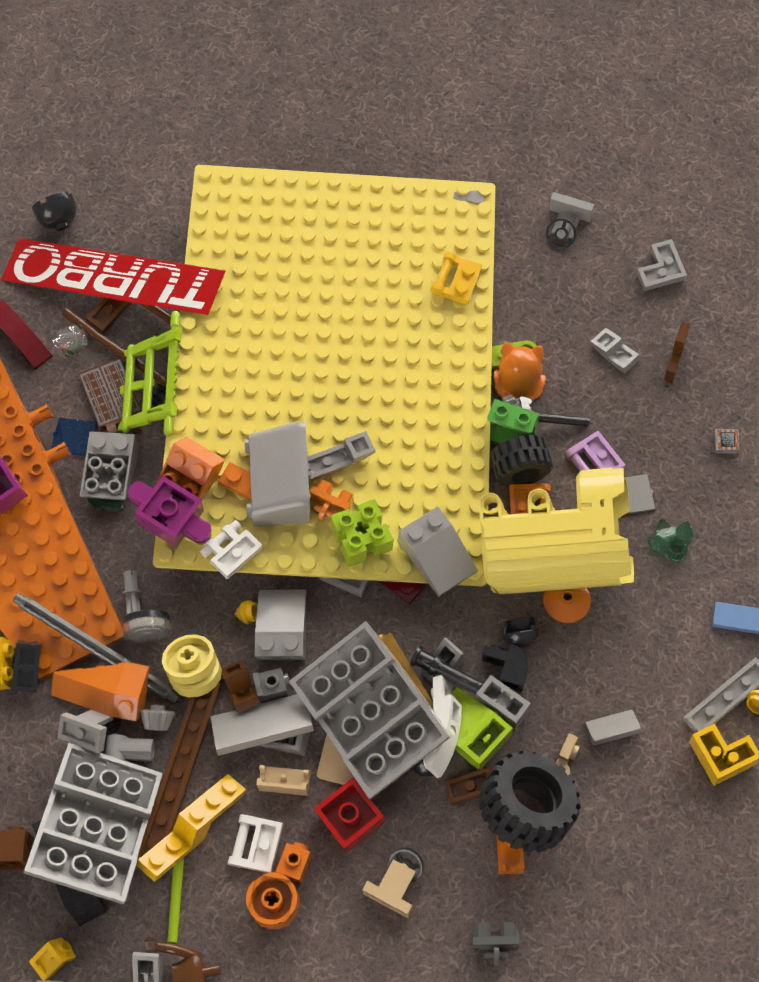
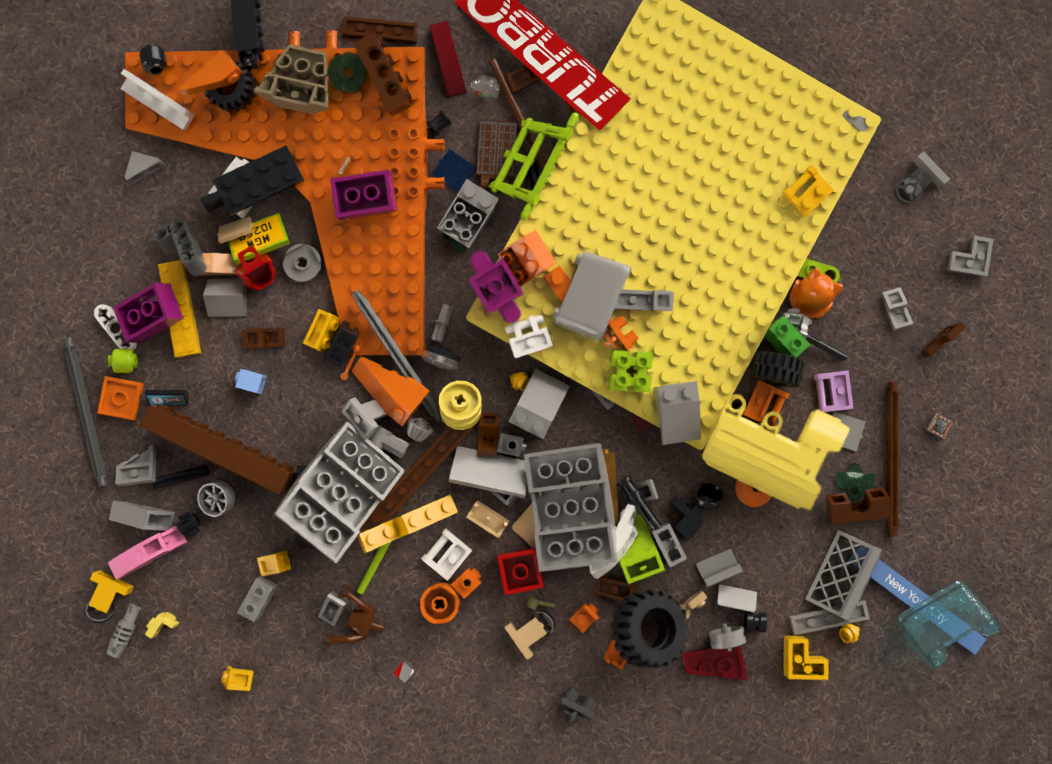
camera: 25 degrees right, 20 degrees up
none -> orange hinge [340,345,360,380]
none -> black bush [426,110,452,136]
none -> olive hand [526,596,555,610]
none -> orange bracket [569,602,600,633]
none -> dark red wing [682,645,748,681]
none -> light grey panel [696,549,743,587]
none -> light grey wheel [708,623,746,651]
none -> black wheel [744,612,767,633]
none -> light grey fence [806,530,883,621]
none -> reddish brown arch [826,488,890,525]
none -> reddish brown piece [887,382,899,536]

